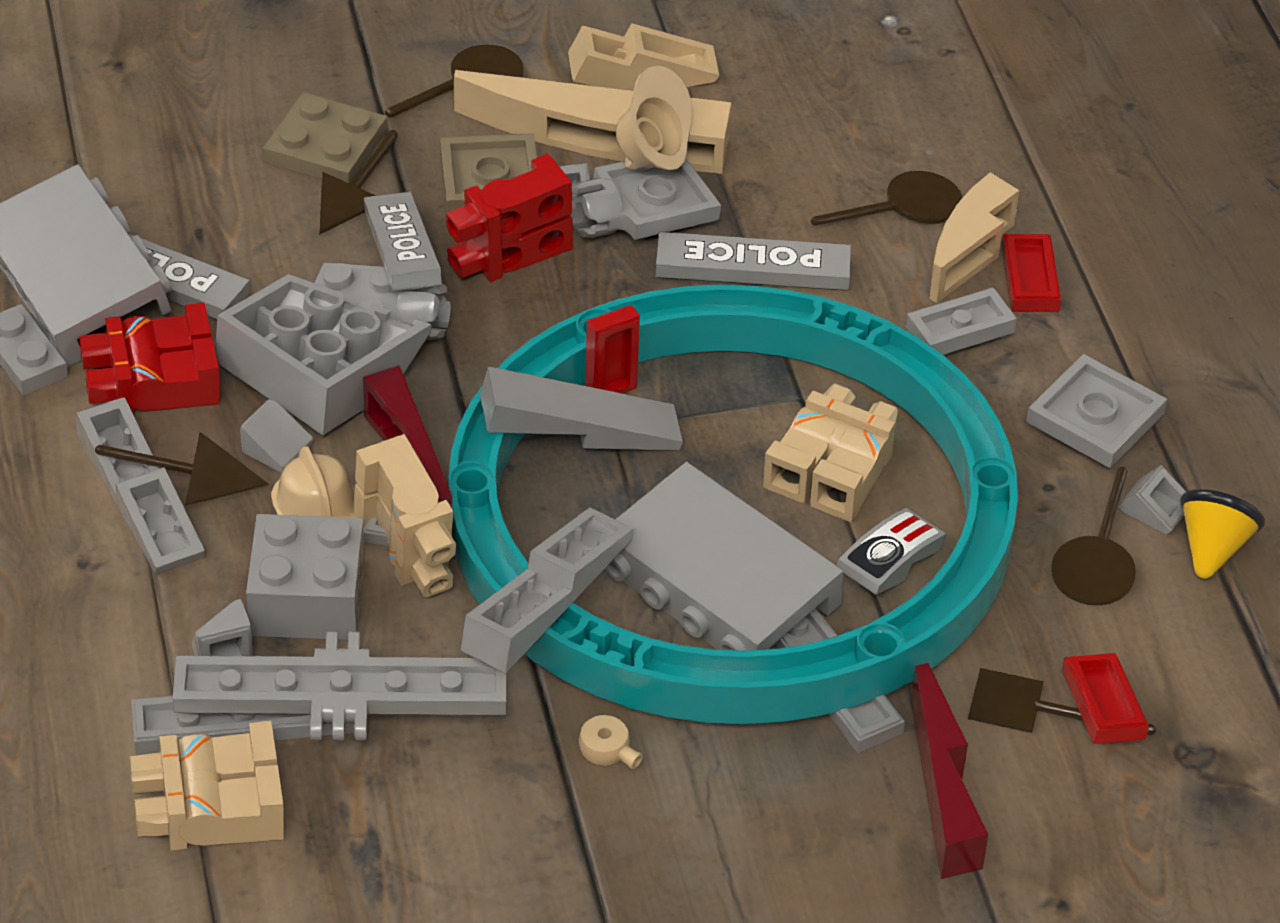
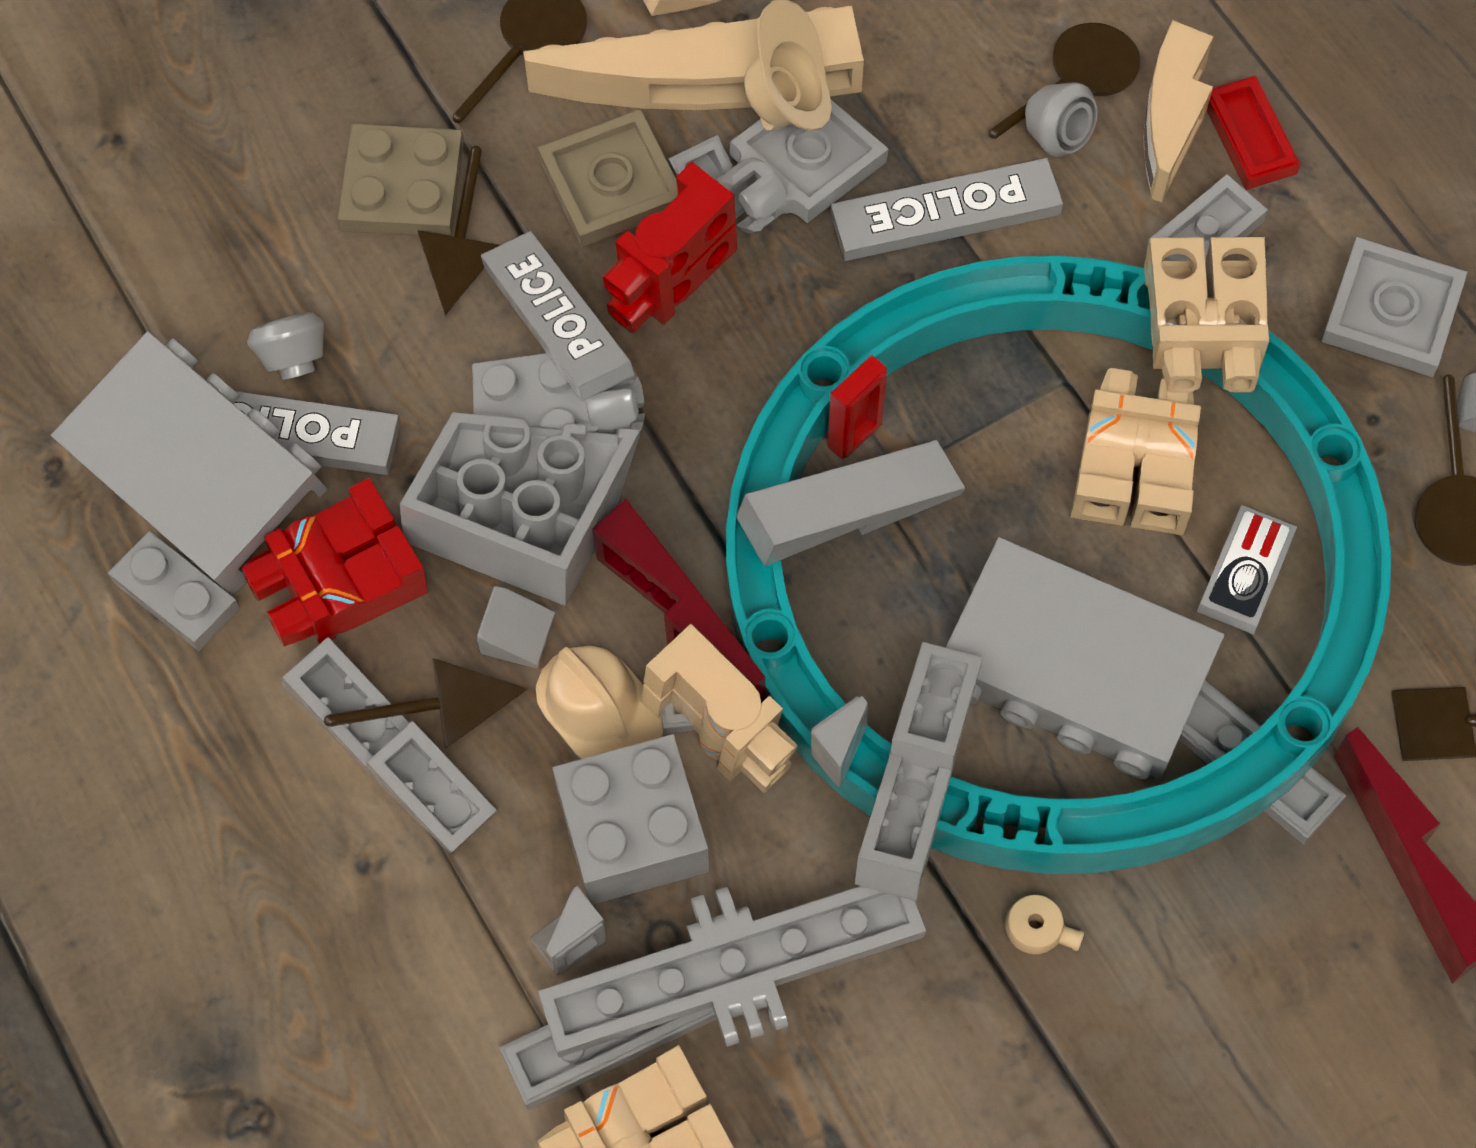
camera: 15 degrees left, 20 degrees up
none -> light grey cone [247,312,325,380]
none -> light grey slope [811,696,868,787]
none -> light grey cone [1025,83,1098,158]
none -> tan hips [1144,237,1269,393]

